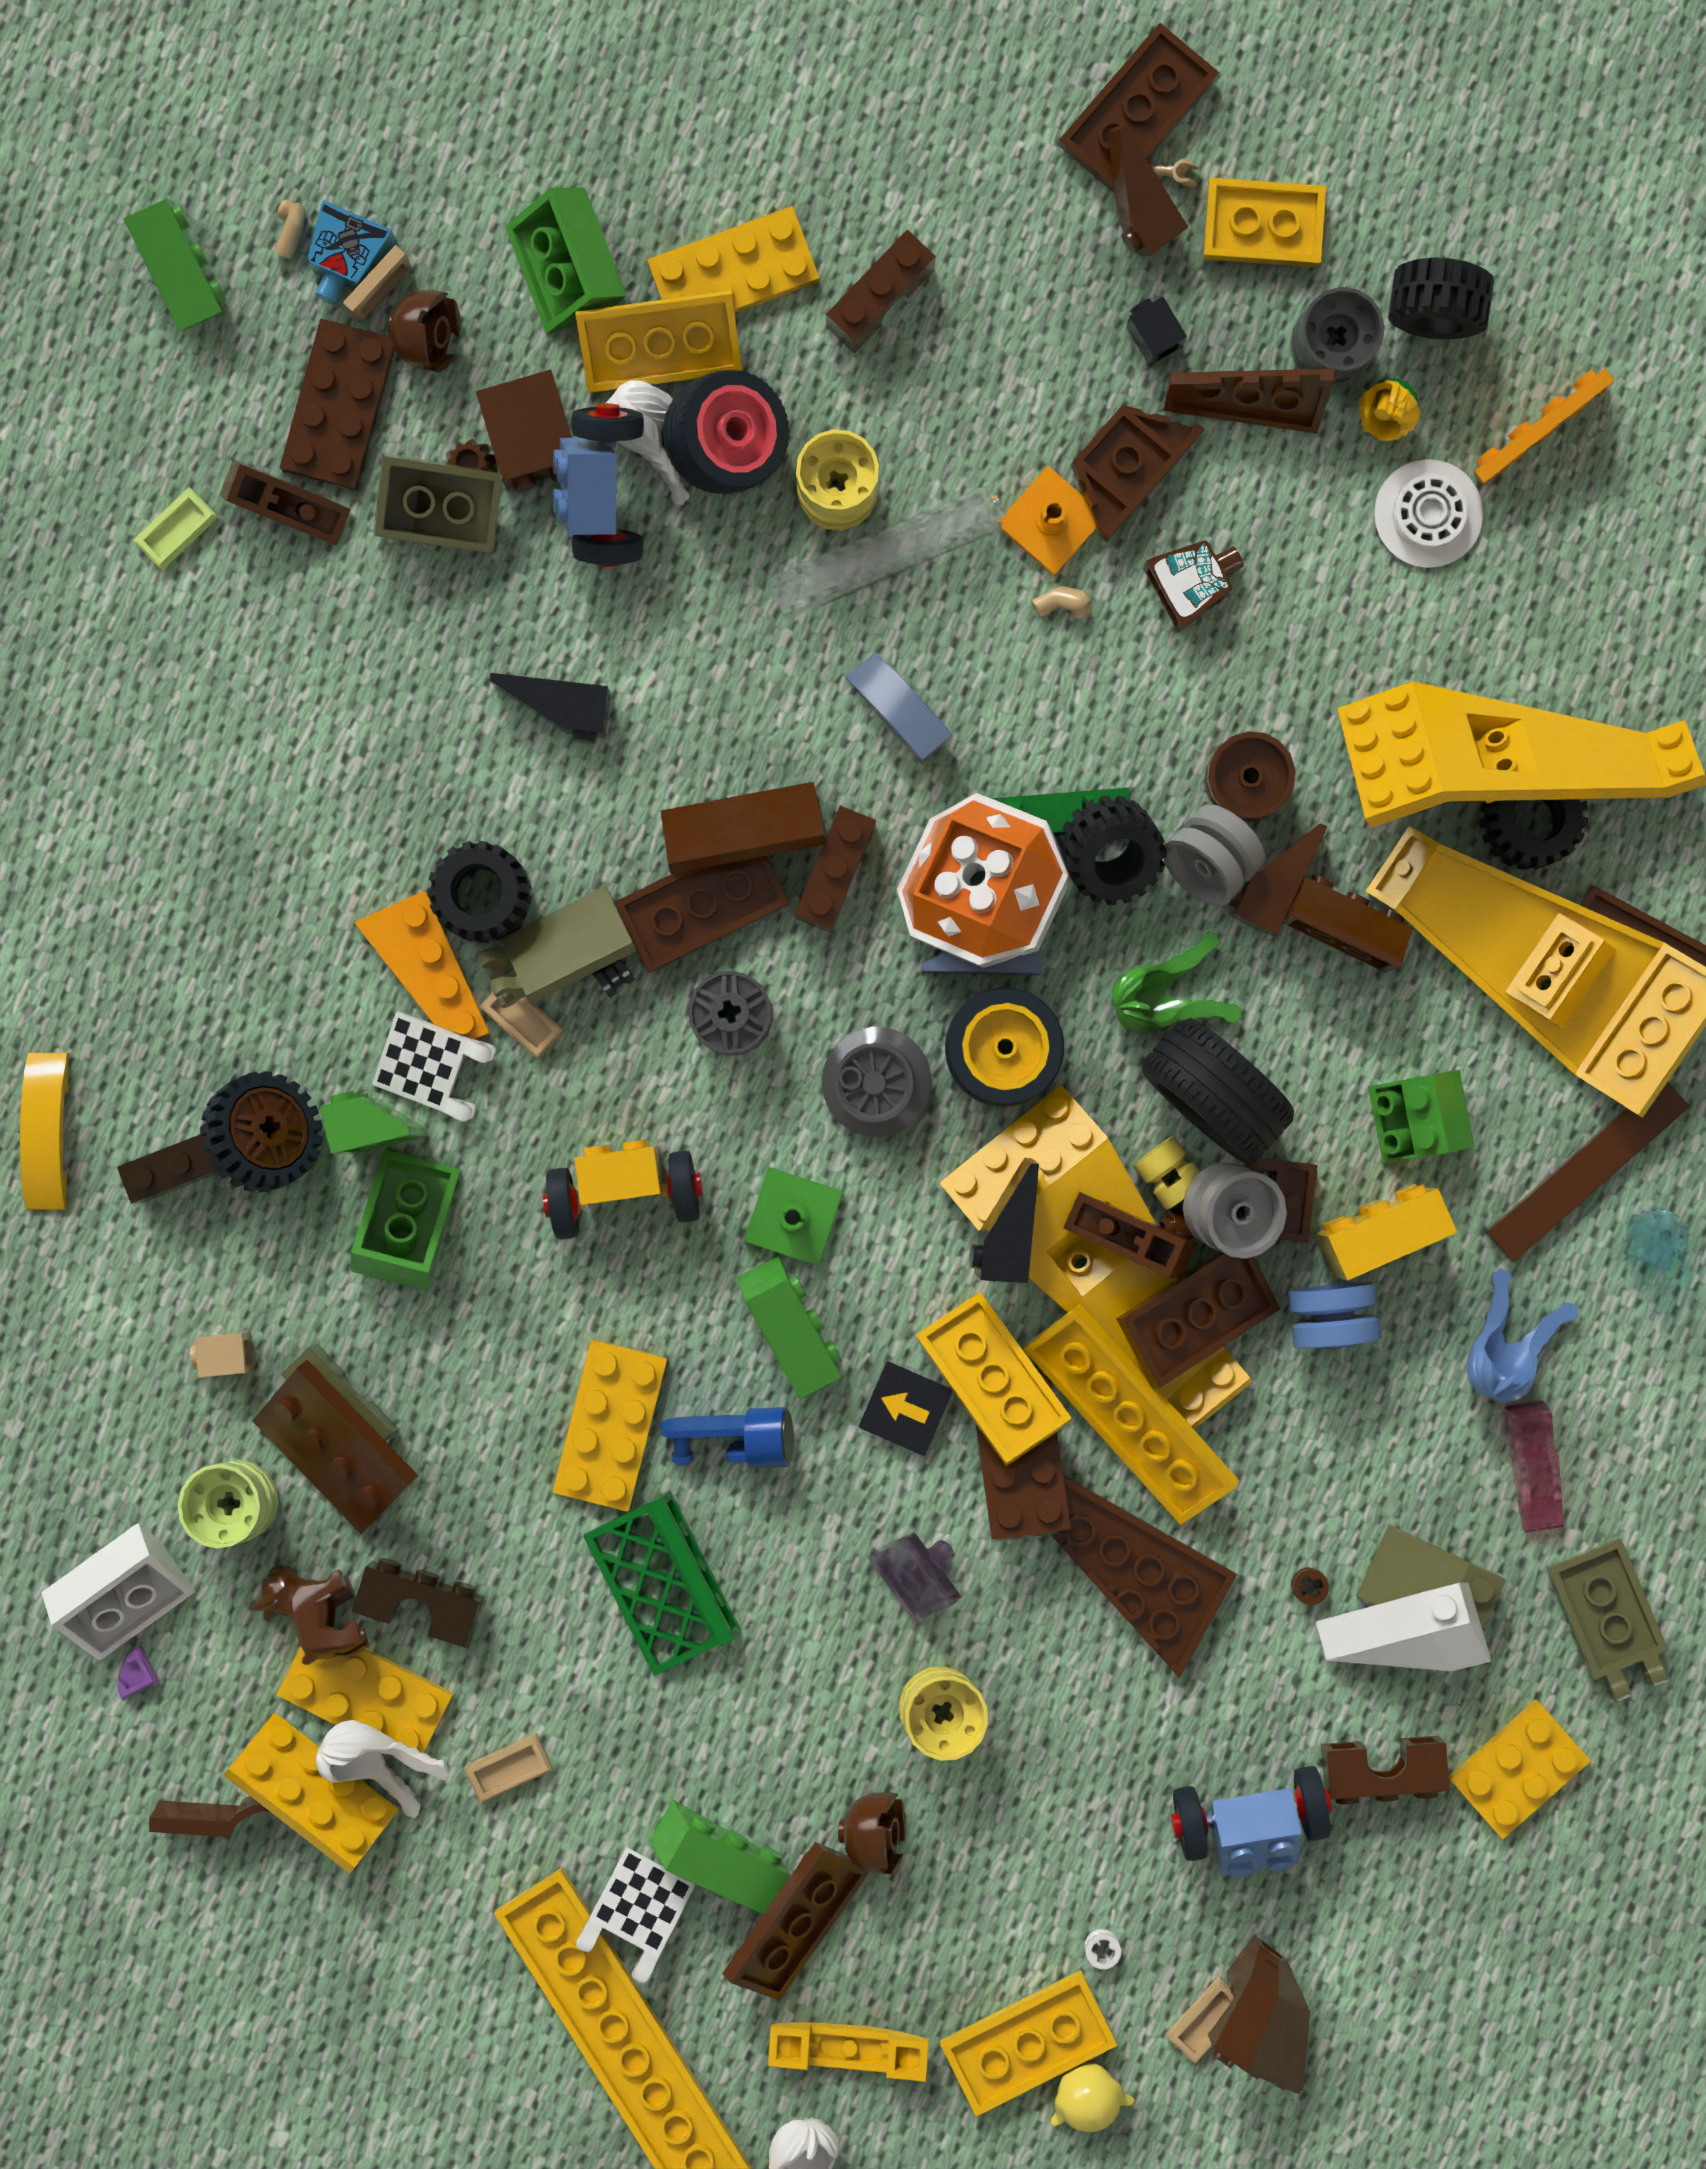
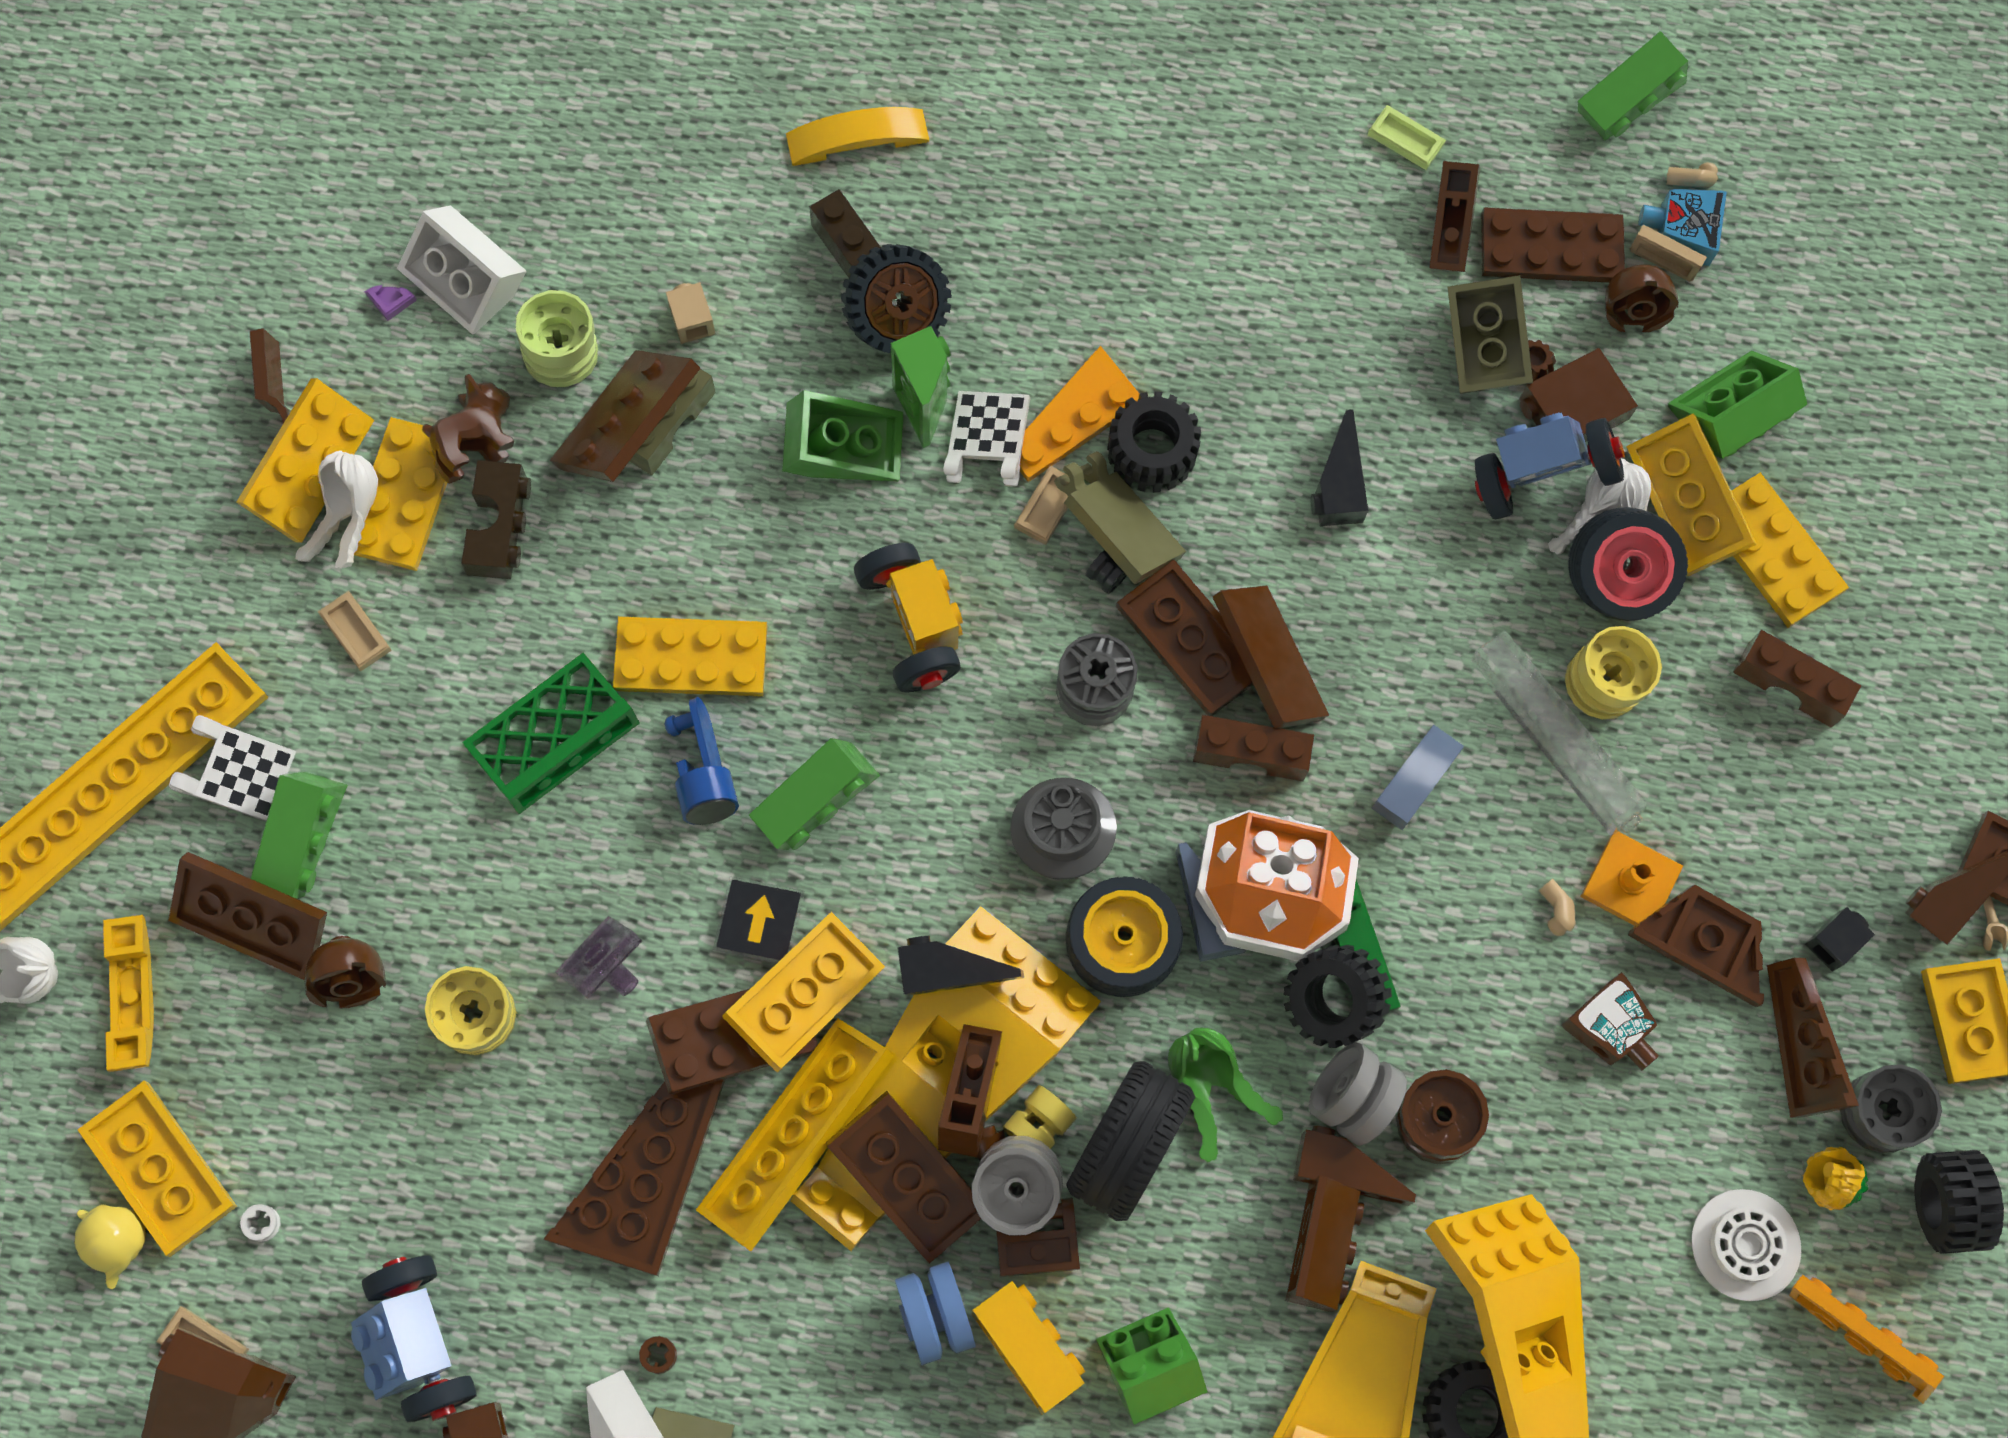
camera: 70 degrees right, 15 degrees down
bright green tile [744,1167,843,1266] -> none

